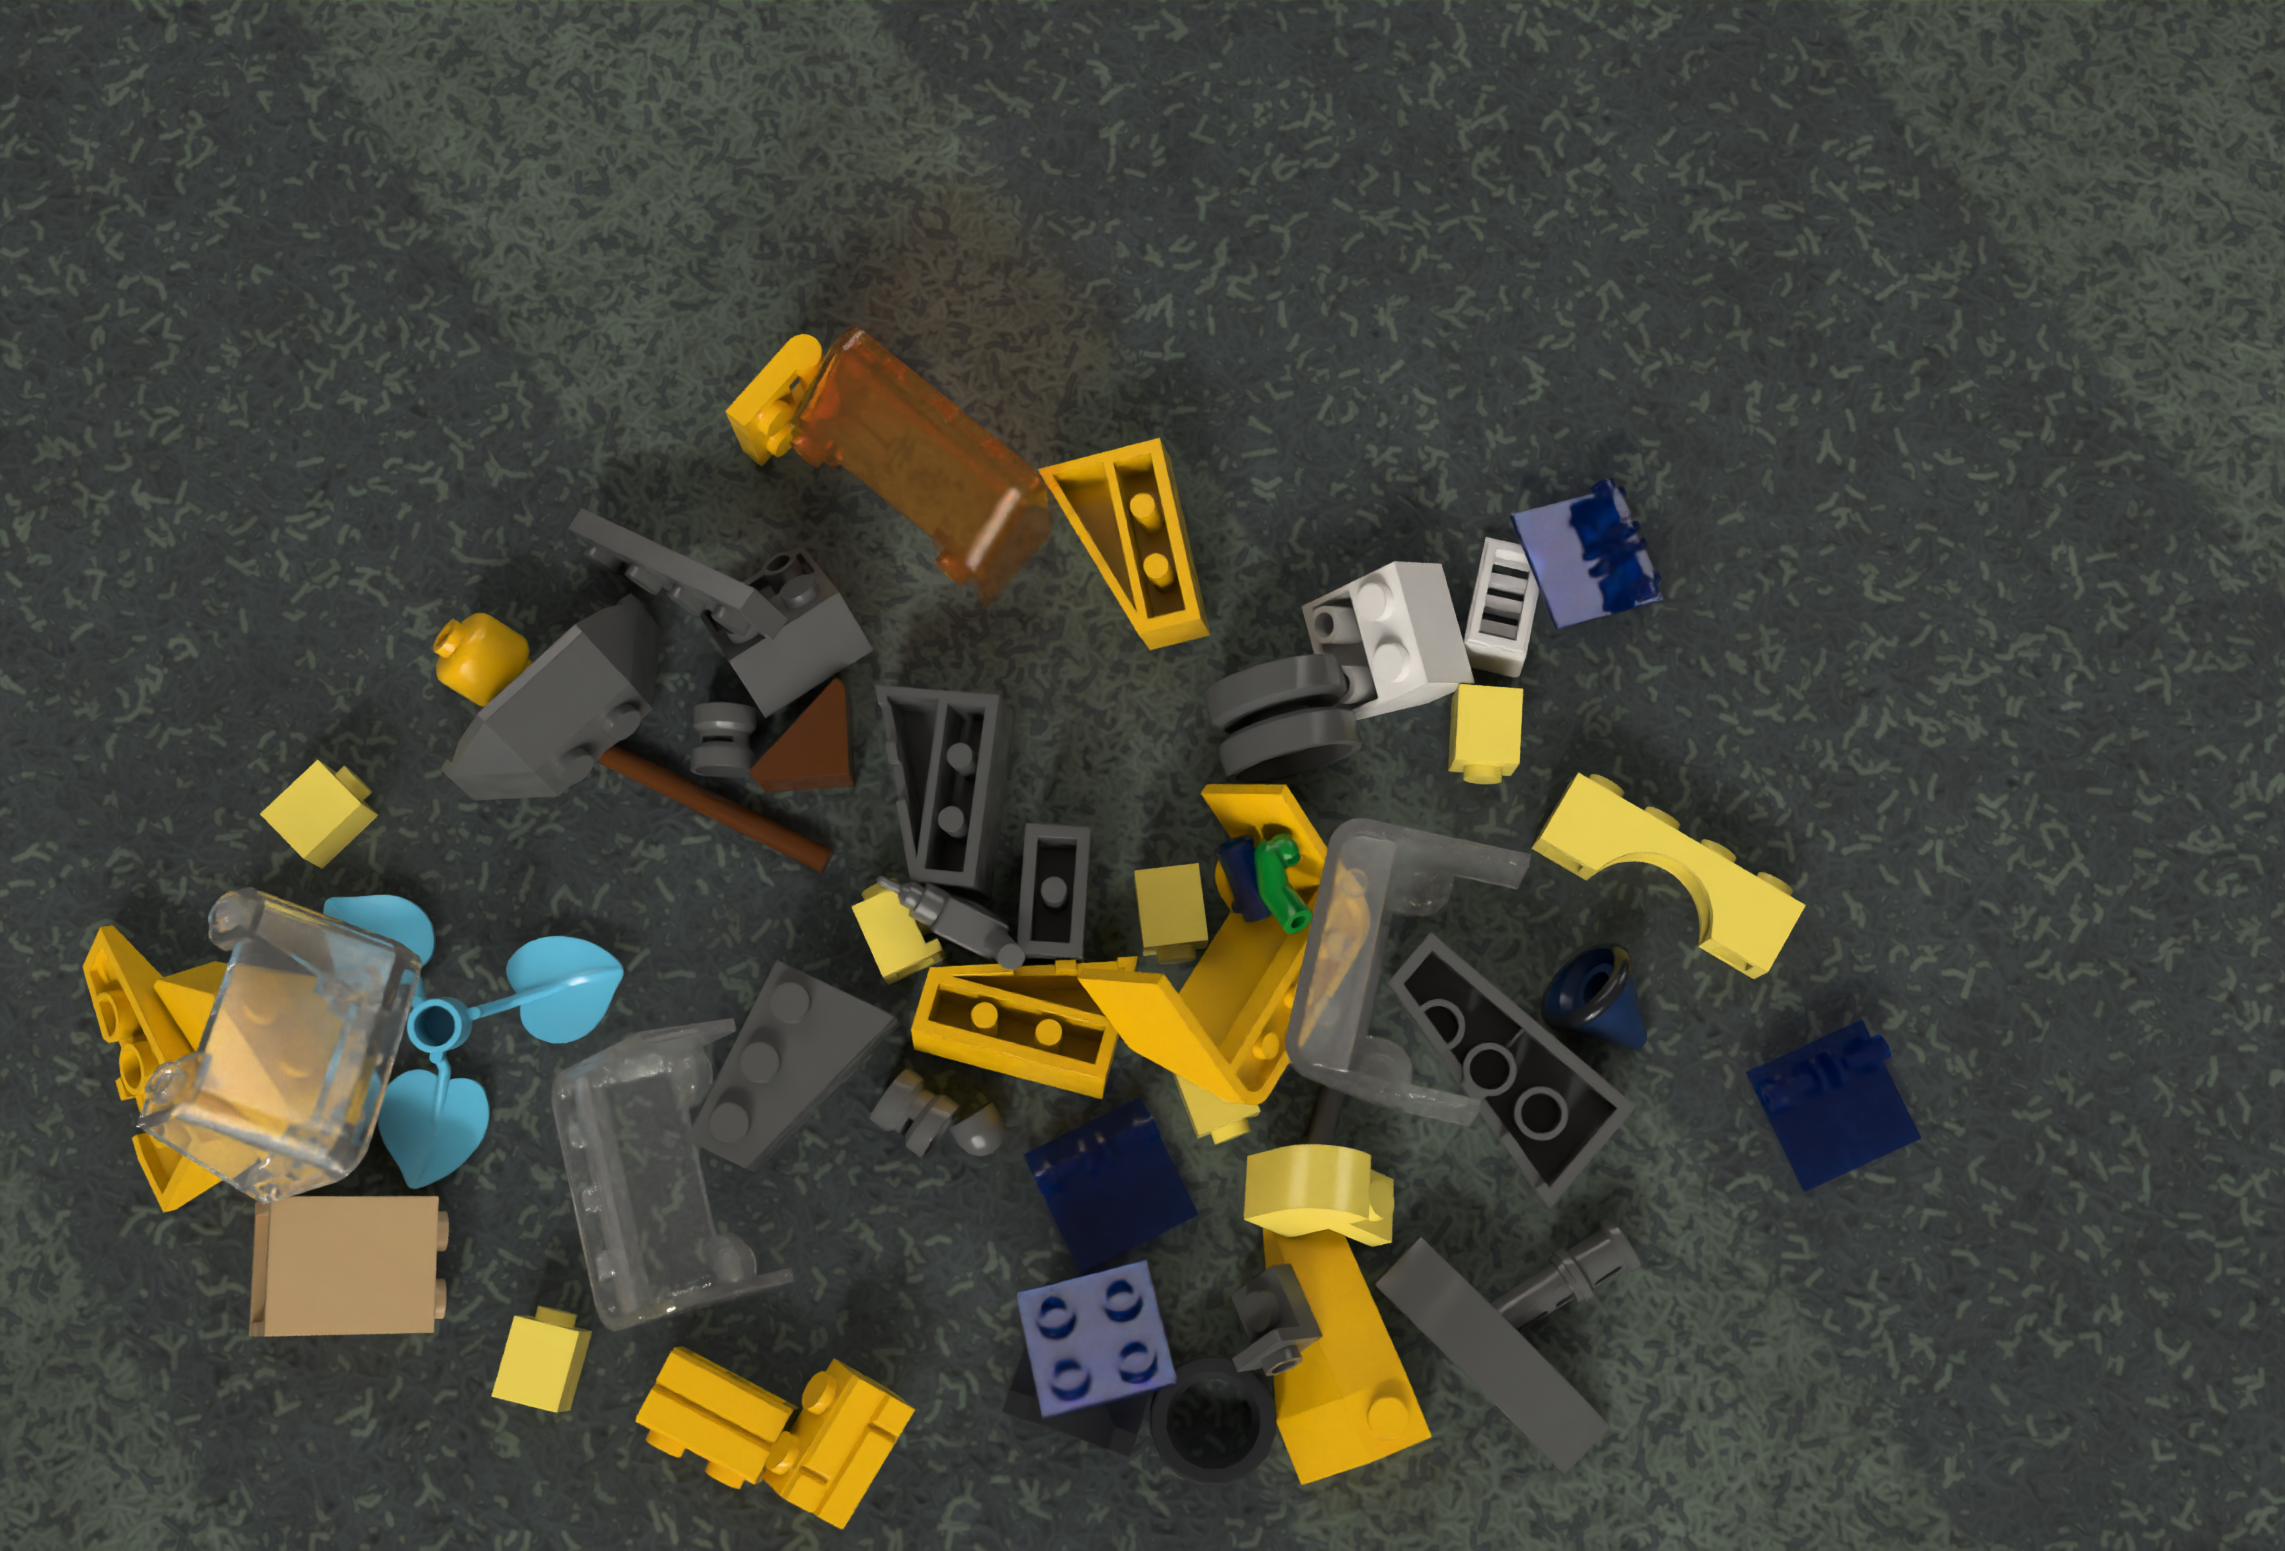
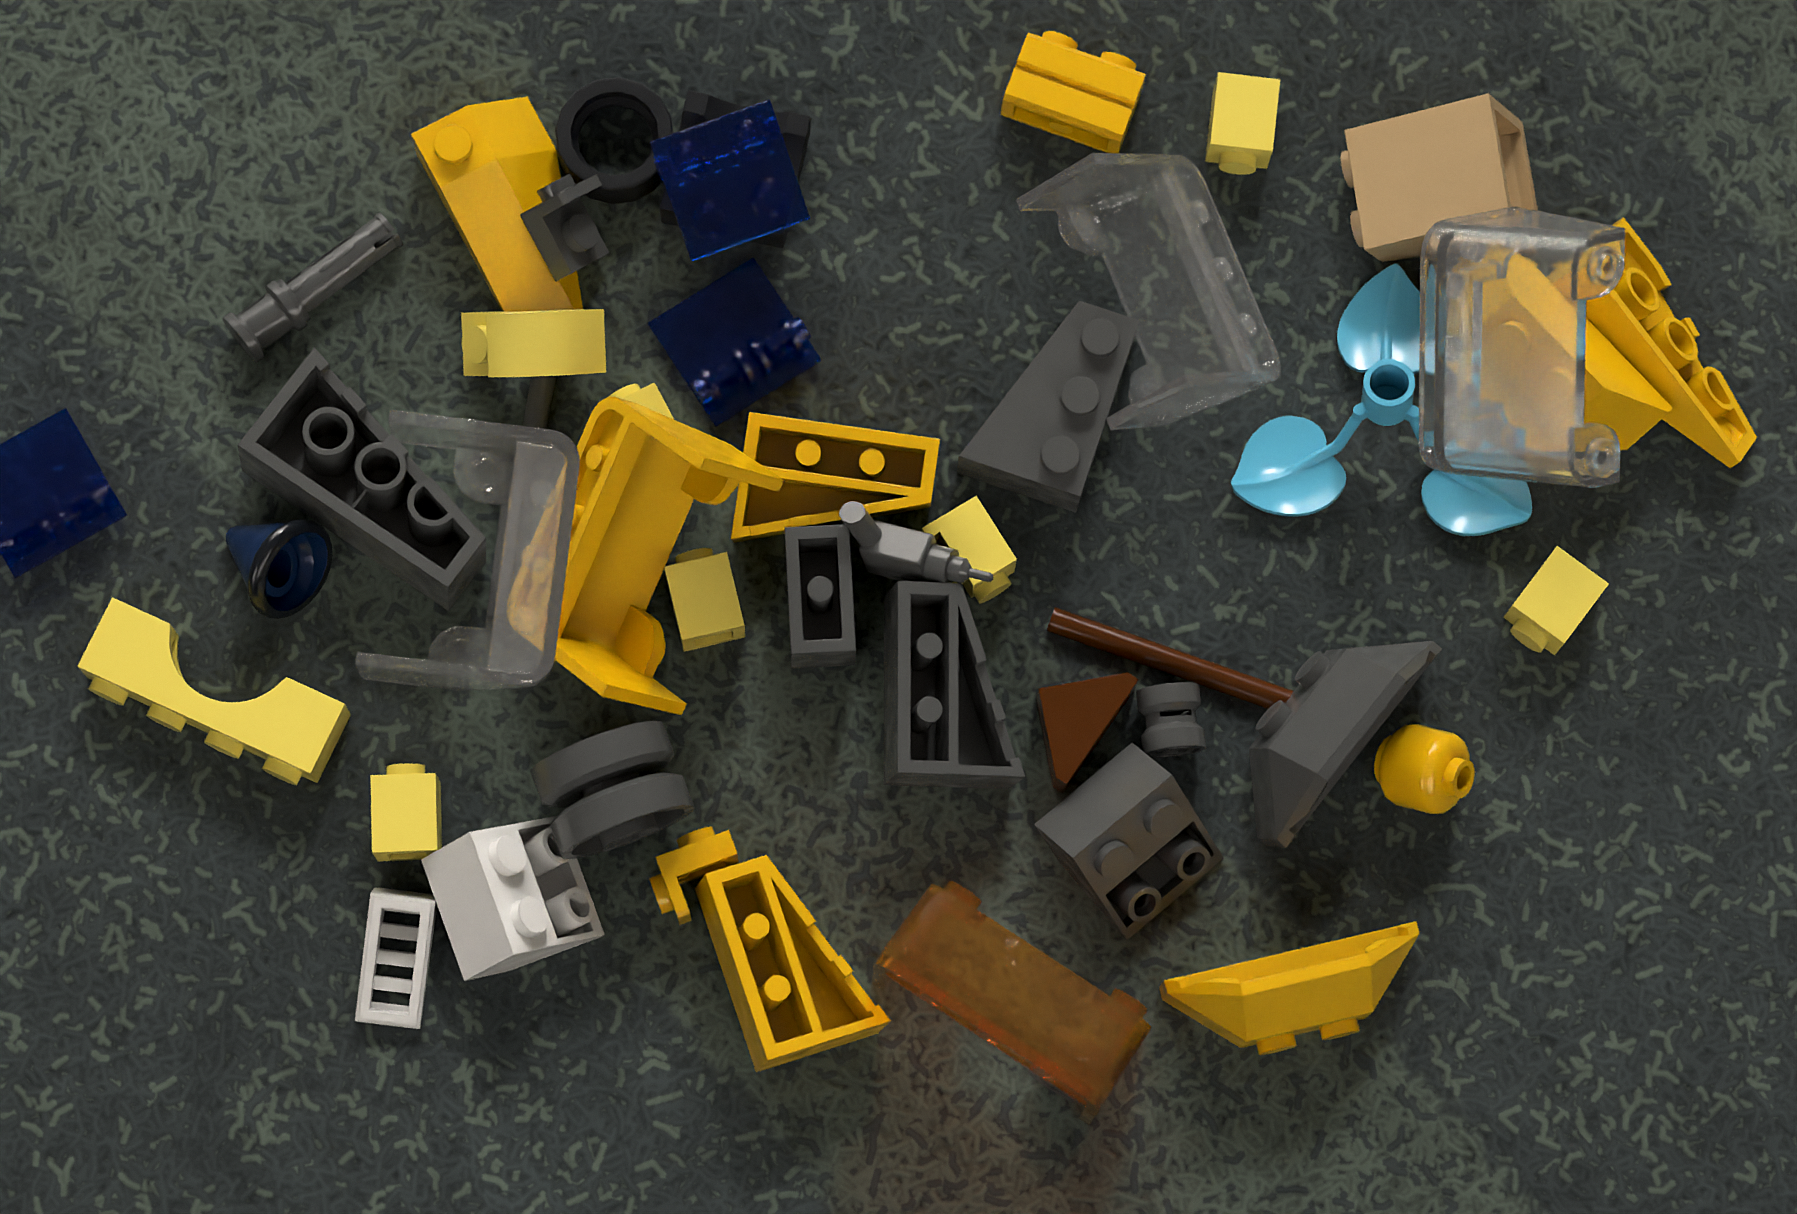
camera: 170 degrees right, 0 degrees up
dark grey plate [568,508,788,641] -> none
yellow plate [725,334,836,467] -> none
yellow brick [761,1358,916,1530] -> none
dark grey wheel [869,1067,961,1159] -> none
dark grey hinge [948,1101,1005,1156] -> none
clear blue pin [1214,834,1272,922] -> none
green arm [1253,832,1312,934] -> none
dark grey slope [1373,1236,1611,1475] -> none
clear blue hinge [1509,478,1663,630] -> none
none -> yellow bracket [649,826,739,925]
none -> yellow wedge [1159,921,1420,1055]

